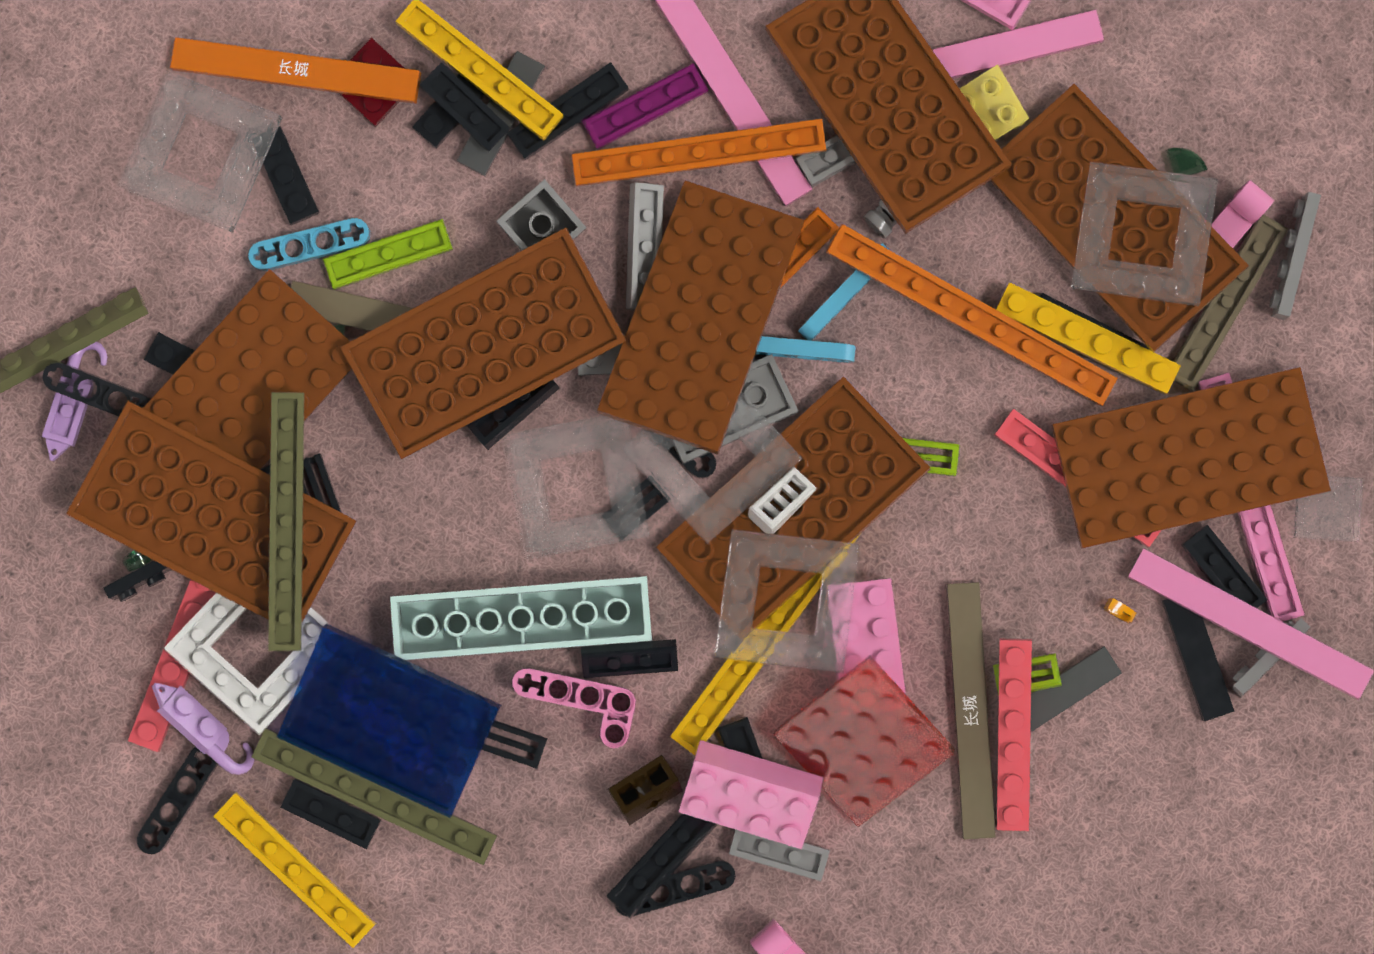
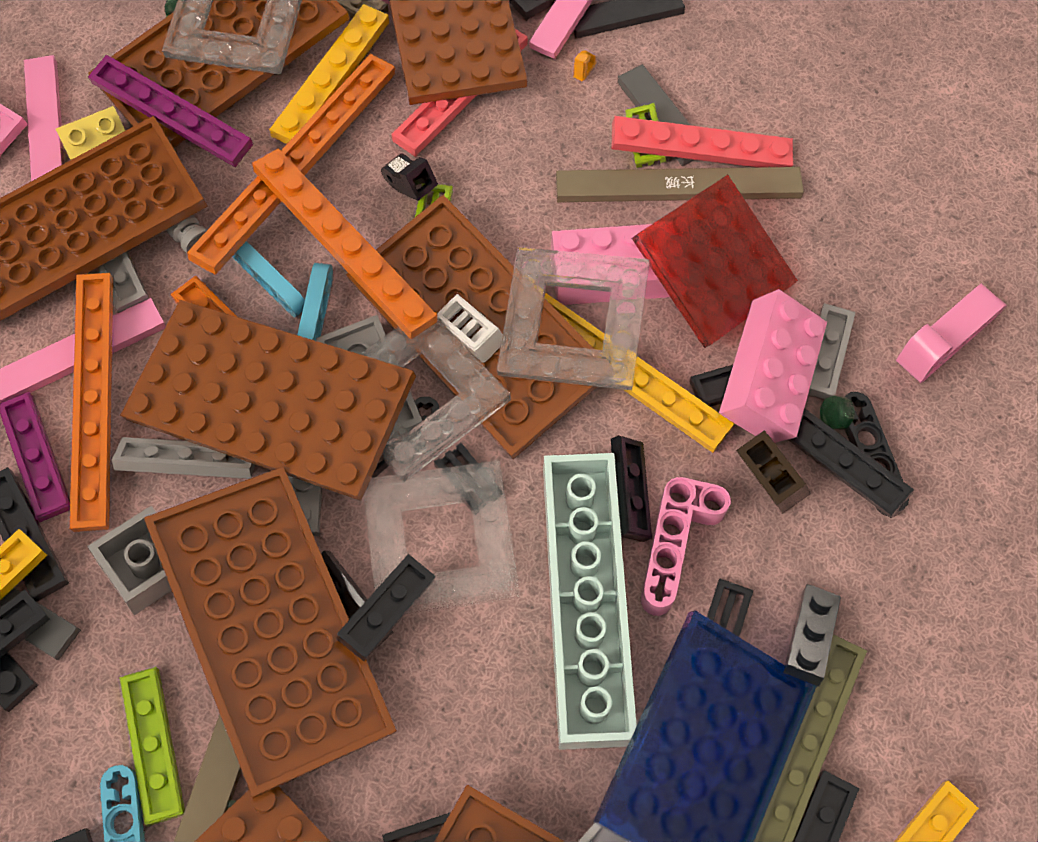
camera: 85 degrees left, 20 degrees down
none -> magenta plate [88,55,254,168]
none -> orange plate [252,148,437,339]
none -> black plate [336,554,436,662]
none -> black leg [381,153,439,201]
none -> plate [783,584,841,687]
none -> clear green tile [820,396,855,430]

